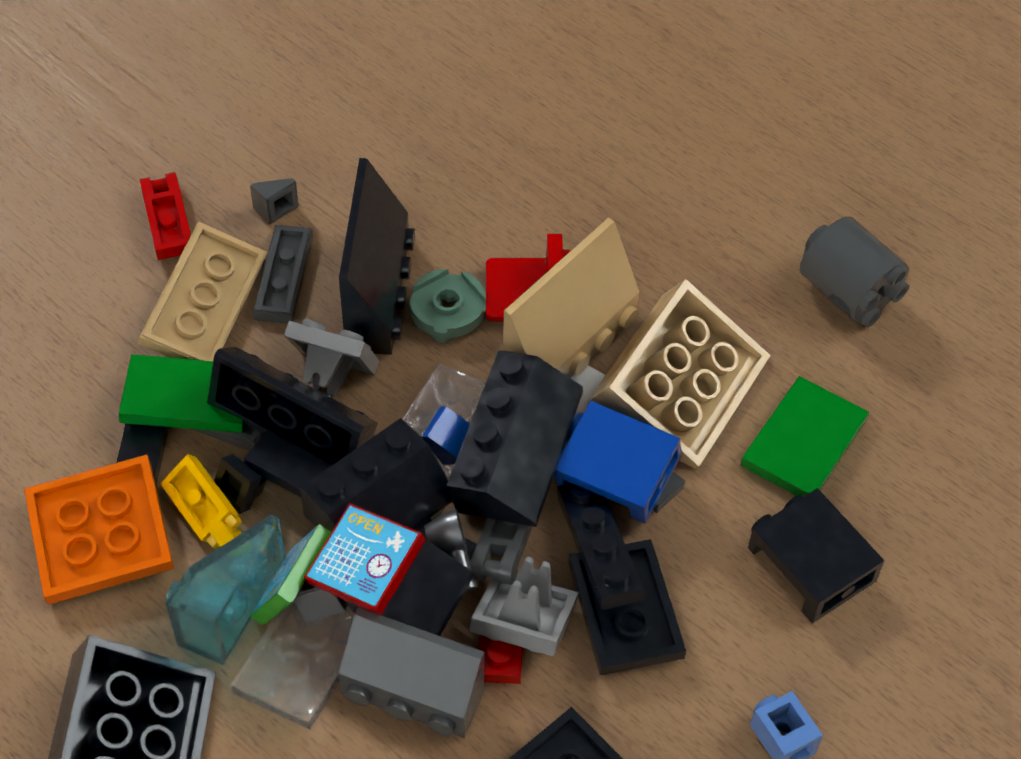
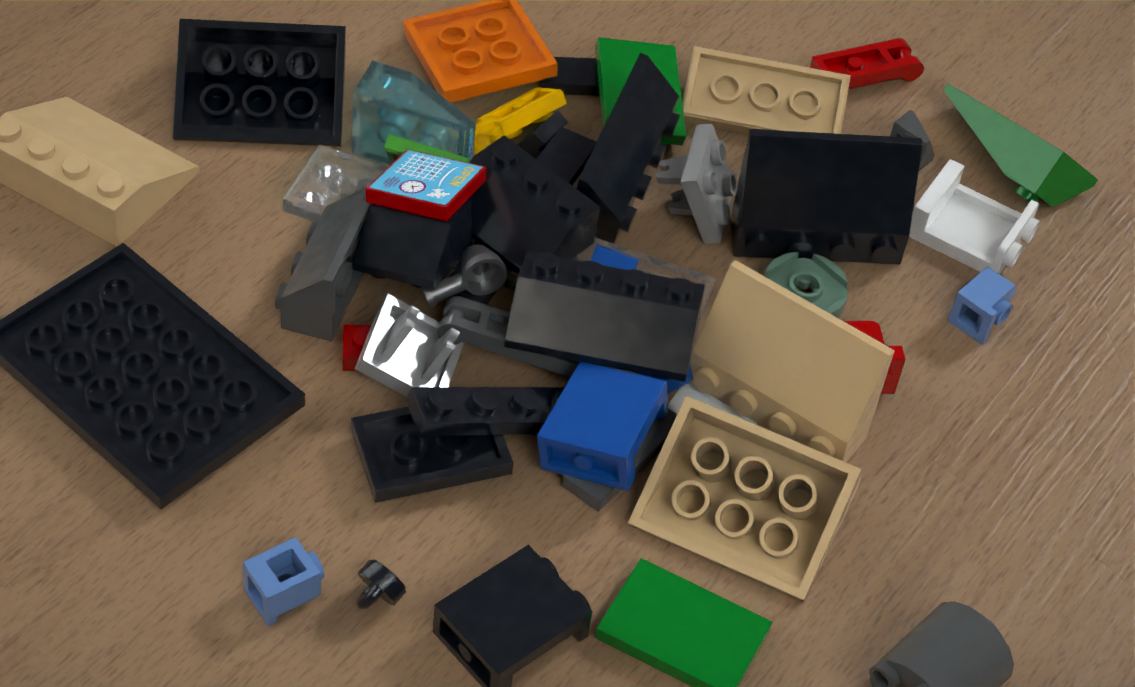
camera: 80 degrees right, 5 degrees down
none -> black tile [357,559,406,609]
none -> white panel [909,159,1040,274]
none -> green wedge [944,84,1098,207]
none -> medium blue brick [948,266,1015,345]

